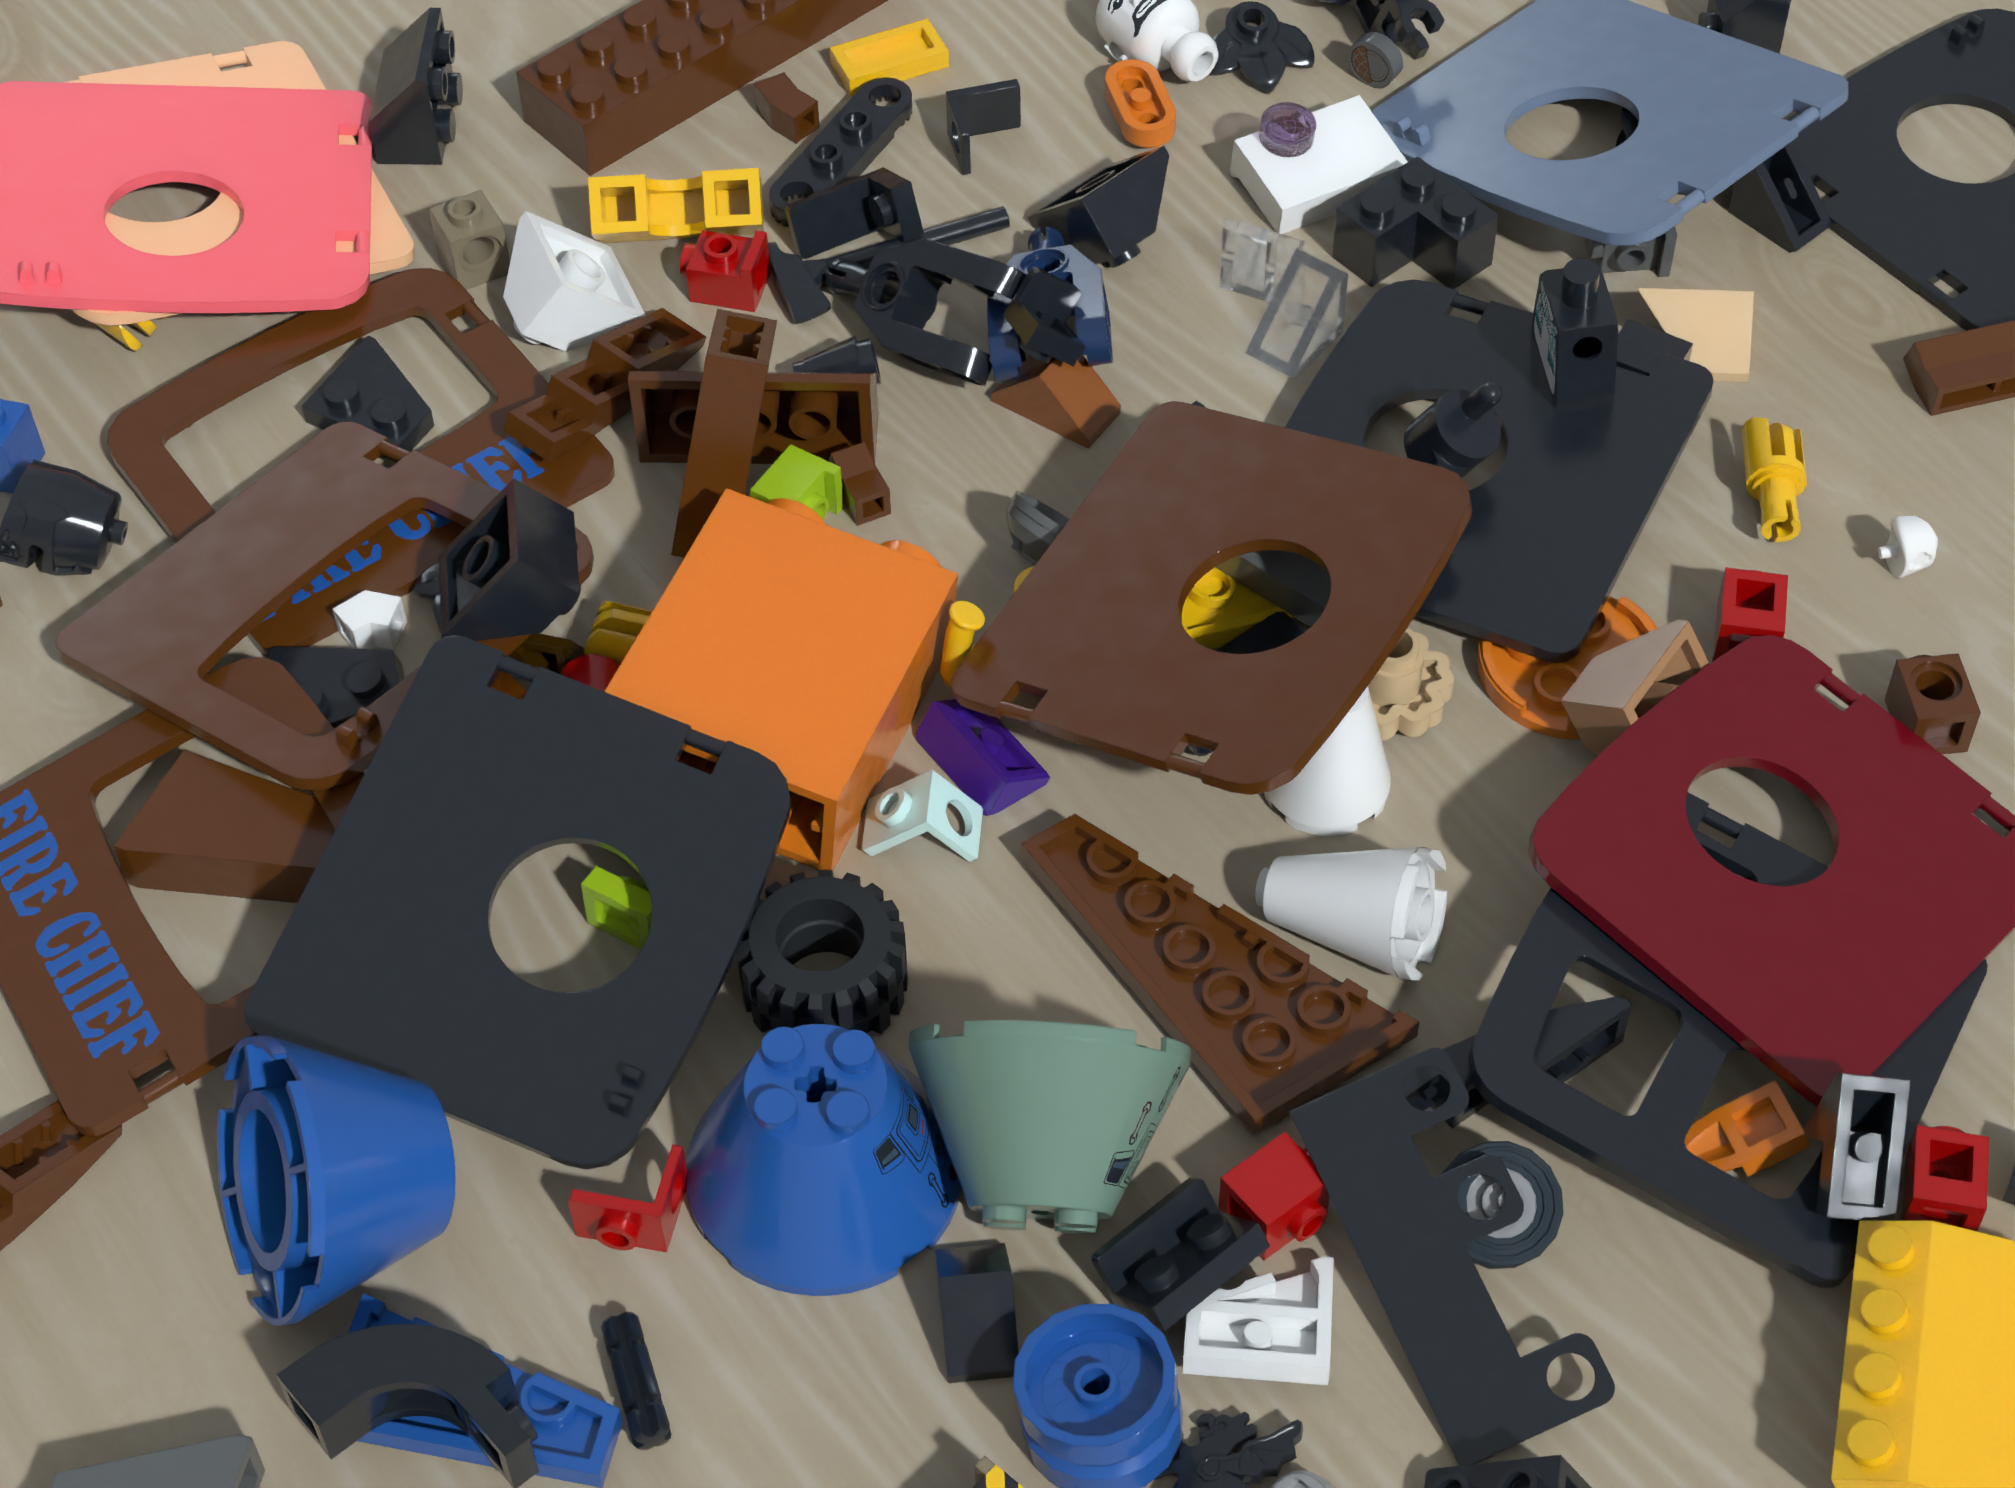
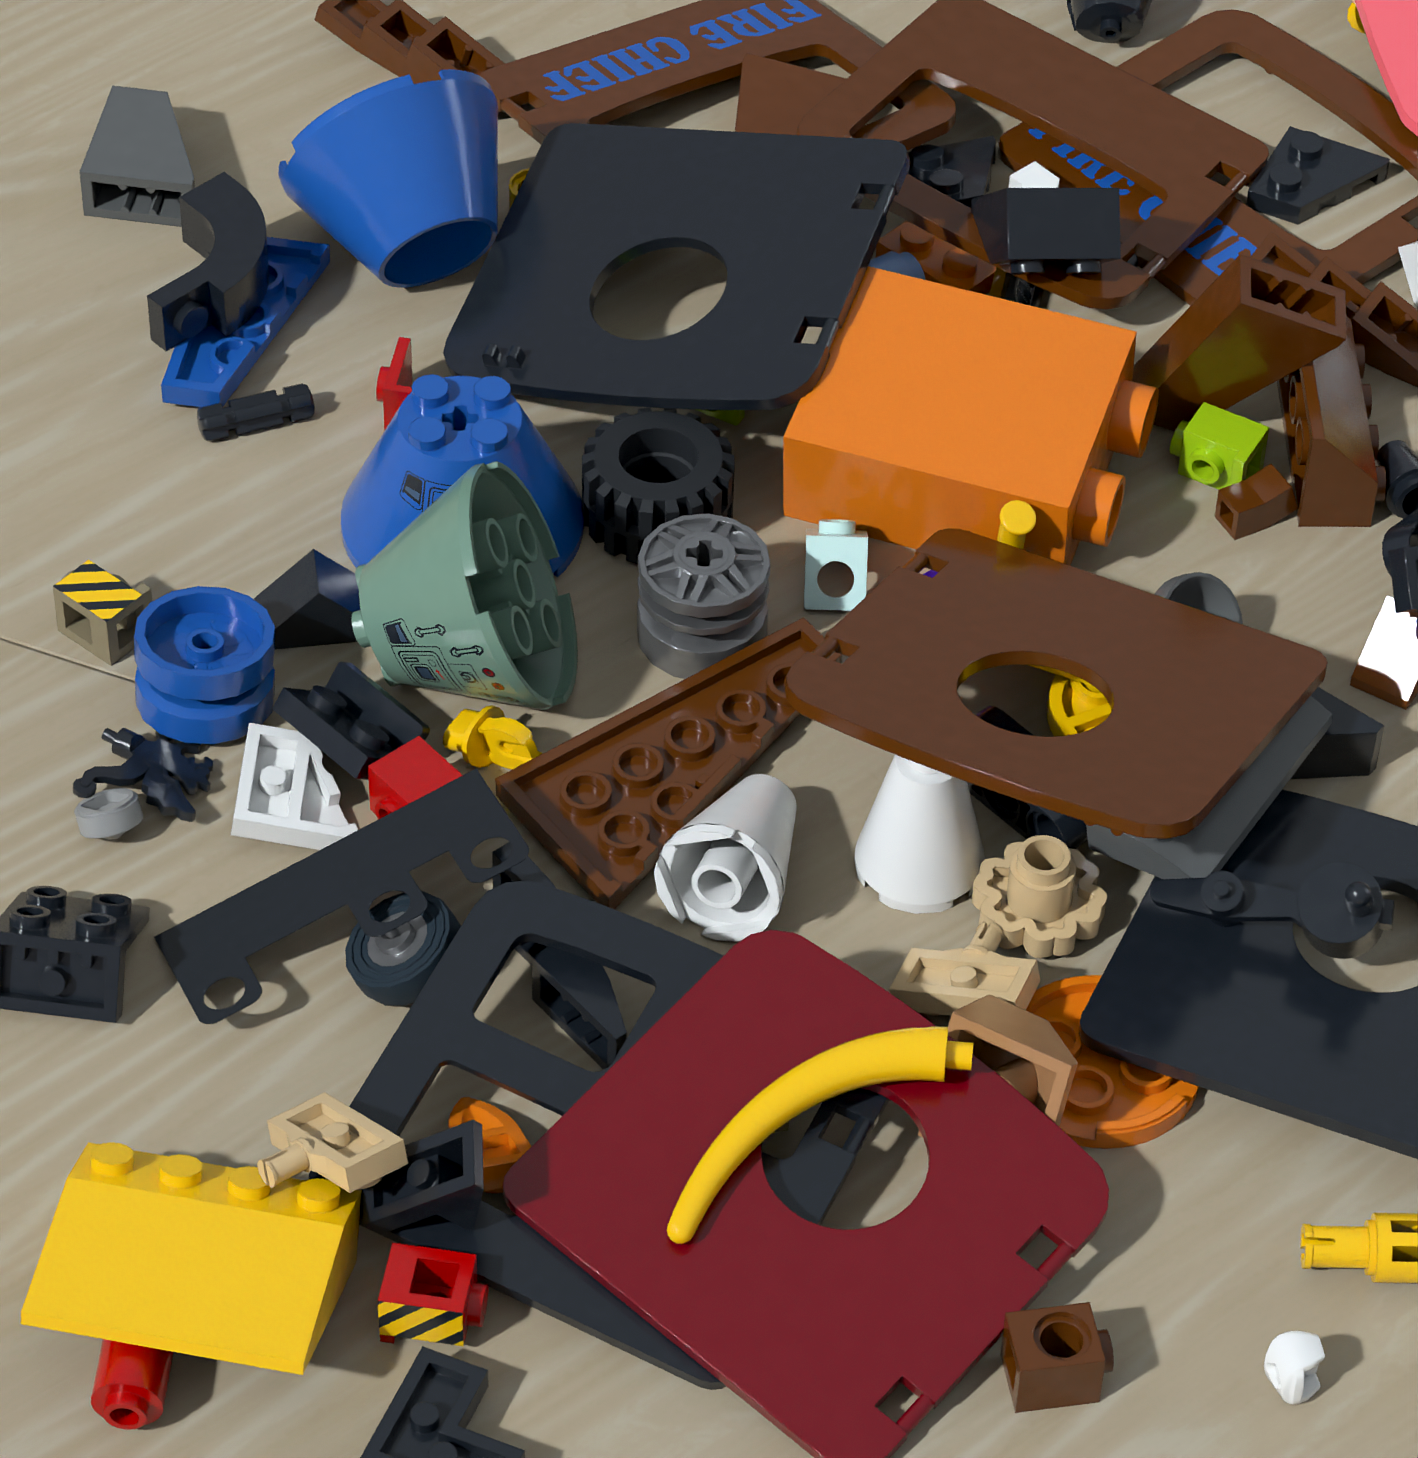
camera: 85 degrees right, 5 degrees down
red brick [1712,567,1788,662] -> none
none -> tan plate [257,1092,408,1193]
none -> yellow piece [443,705,542,769]
none -> flat silver wheel [637,514,770,679]
none -> yellow animal [667,1026,973,1244]
none -> tan plate [889,922,1041,1016]

